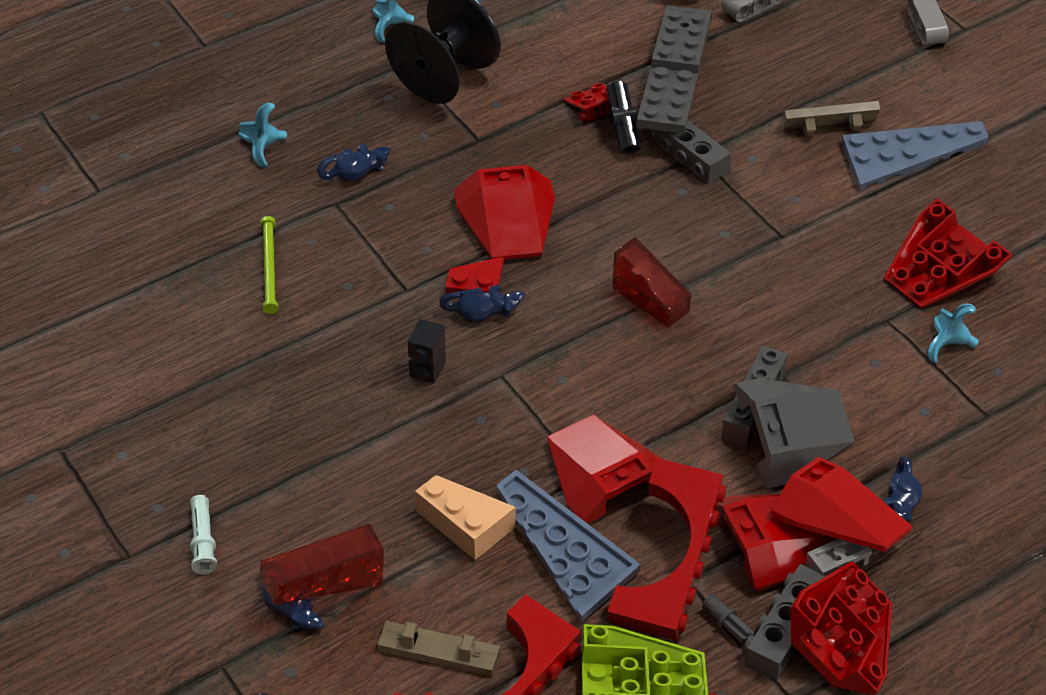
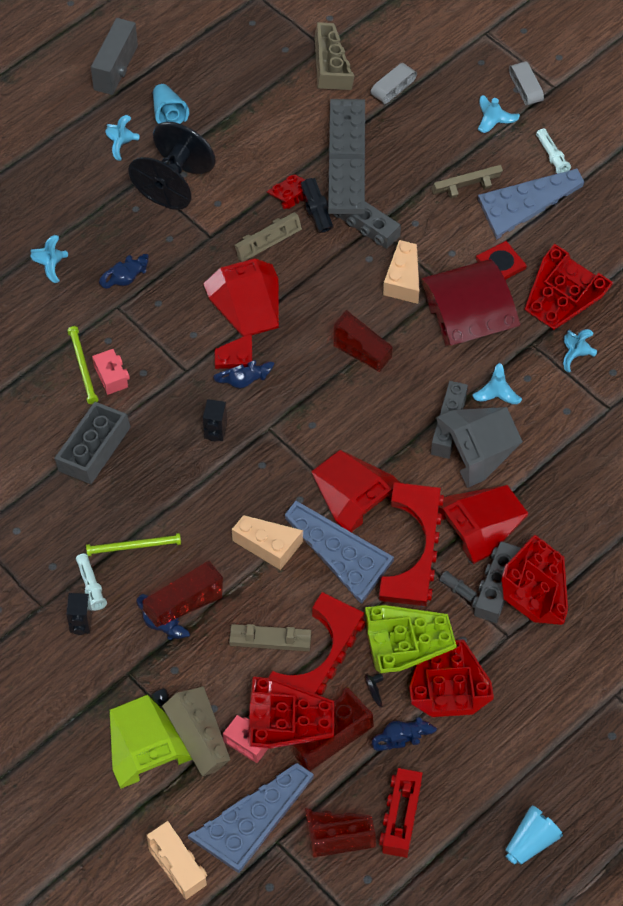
camera: 10 degrees left, 10 degrees up
red wedge [770,457,912,552] -> none
light grey hinge [806,539,872,576] -> none
dark blue animal [884,456,922,522] -> none
none -> dark grey brick [54,402,131,484]
none -> black piece [66,593,92,635]
none -> lime bar [86,533,181,556]
none -> coral brick [92,349,130,395]
none -> dark tan hinge [235,212,302,262]
none -> light nougat wedge [383,240,419,304]
none -> dark red slope [421,259,521,346]
none -> medium azure piece [472,363,522,404]
none -> red tile [476,241,527,280]
none -> medium azure piece [478,95,520,133]
none -> light aqua pin [536,128,571,174]

